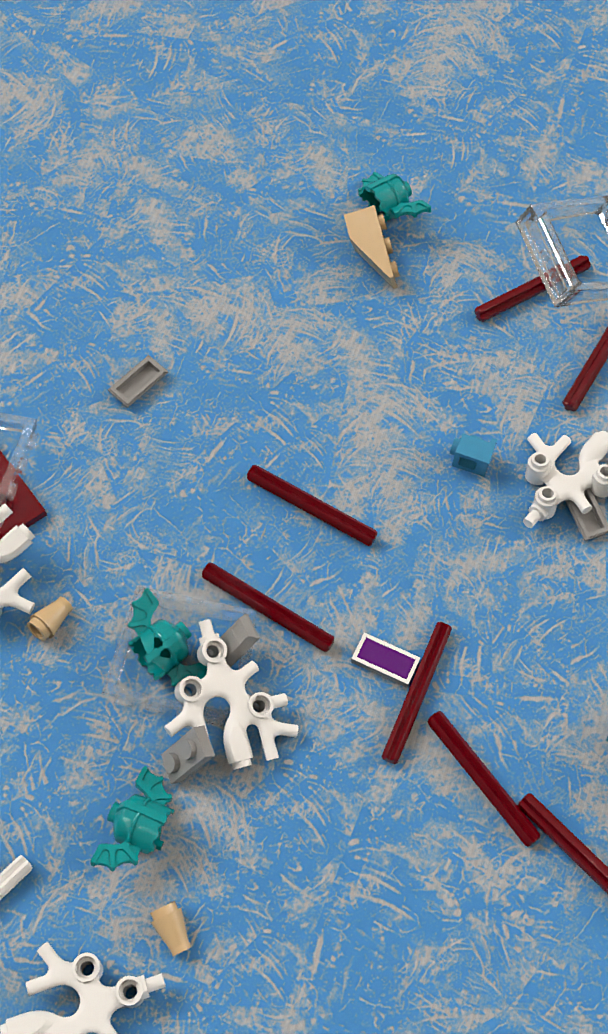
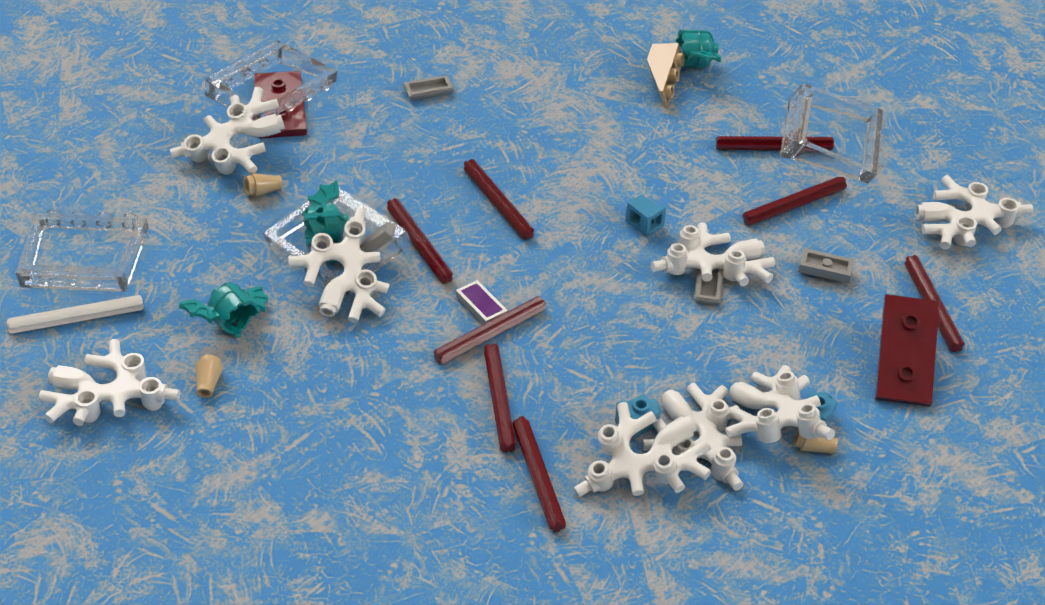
camera: 30 degrees right, 20 degrees down
light grey plate [161,726,215,784] -> none

